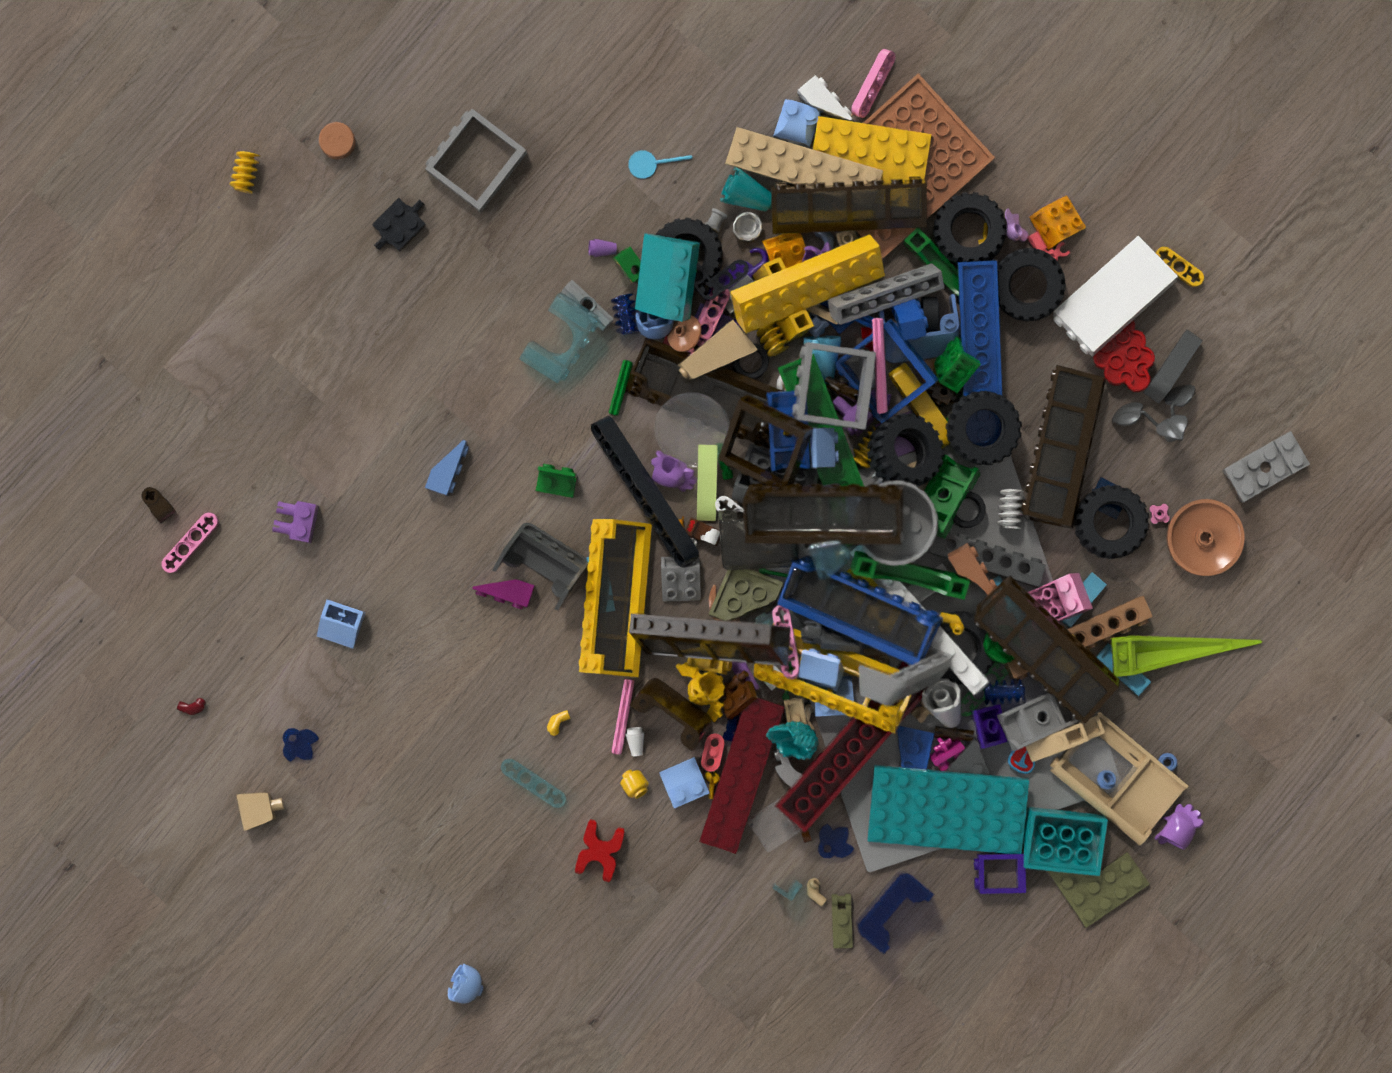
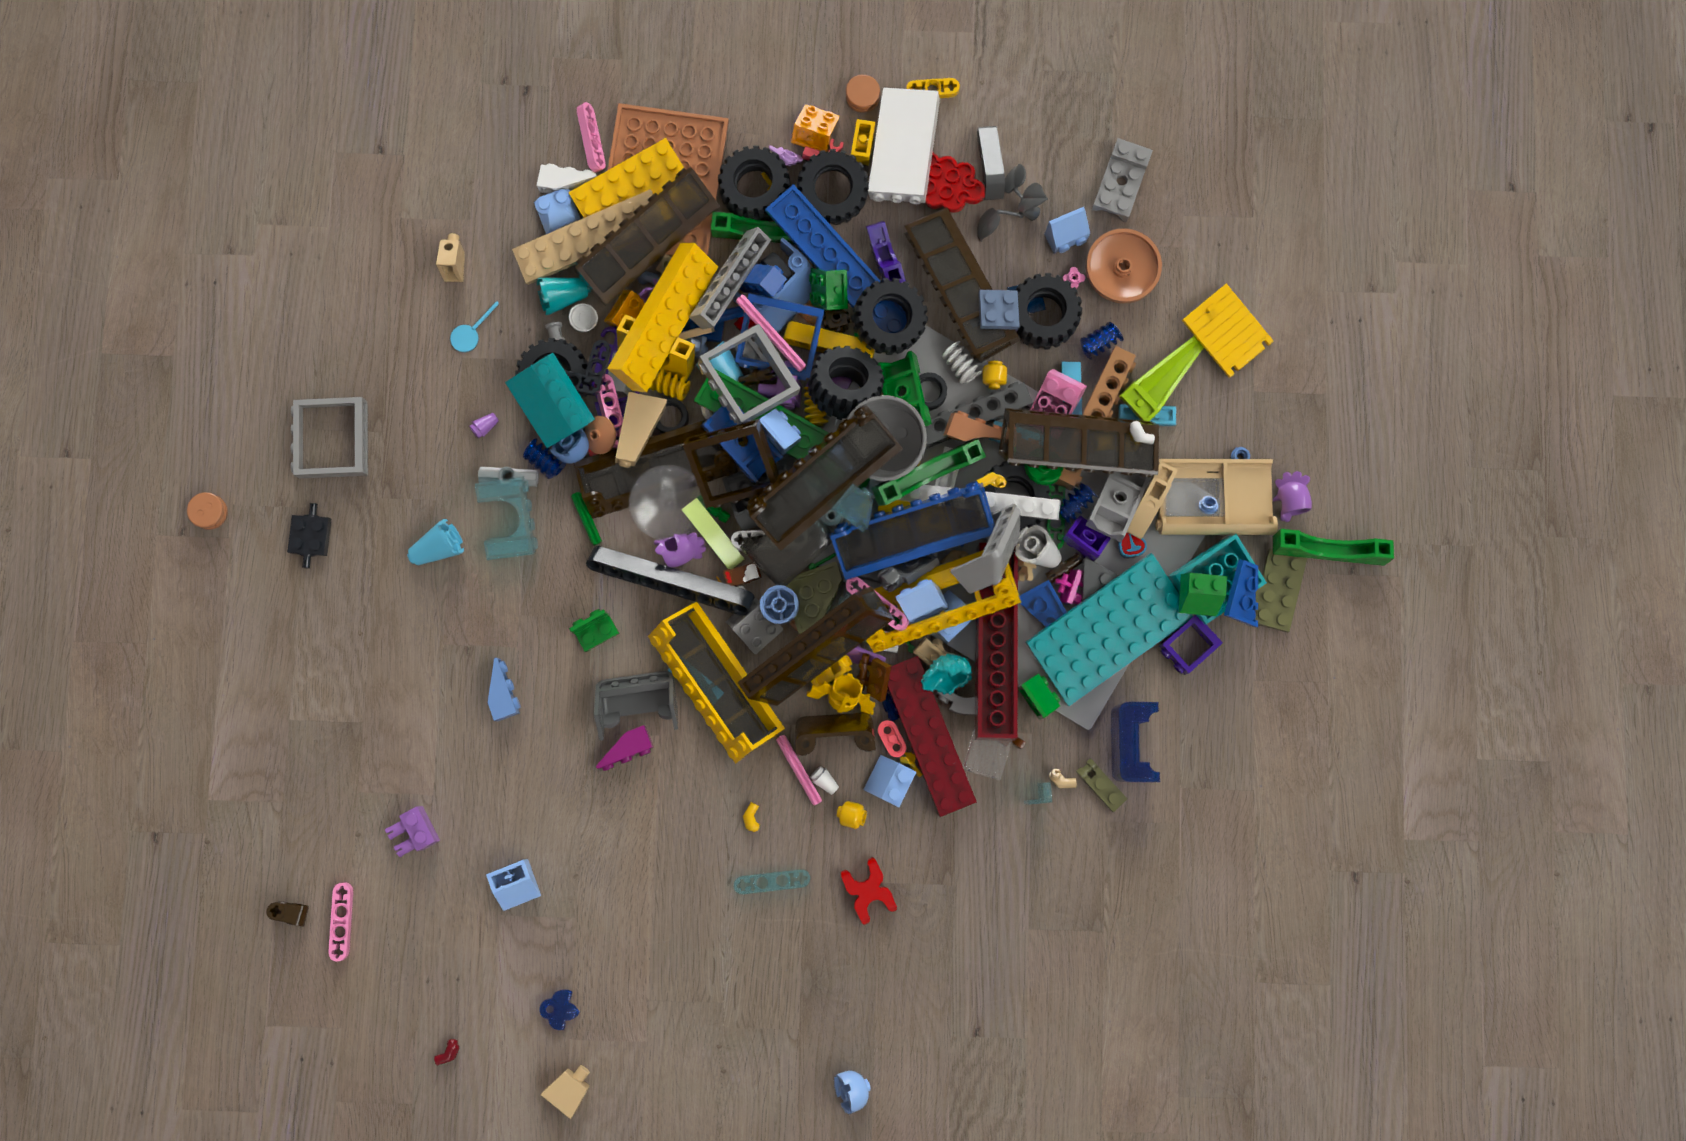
camera: 45 degrees left, 5 degrees down
yellow piece [229,151,261,194] -> none
green torso [613,246,641,284] -> none
clear blue plate [818,824,854,858] -> none
none -> medium azure cone [407,519,464,565]
none -> tan torso [436,233,465,282]
none -> light blue cylinder [760,585,799,624]
none -> nougat head [846,75,880,113]
none -> yellow brick [851,119,875,166]
none -> dark purple arch [866,221,906,283]
none -> sand blue plate [978,290,1019,329]
none -> yellow head [982,361,1007,390]
none -> green slope [1018,674,1060,720]
none -> light blue slope [1045,207,1090,254]
none -> clear blue piece [1080,322,1124,360]
none -> white arm [1130,421,1155,444]
none -> green slope [1178,573,1227,617]
none -> yellow door [1182,283,1273,378]
none -> blue wing [1224,560,1258,627]
none -> green arch [1272,529,1394,566]

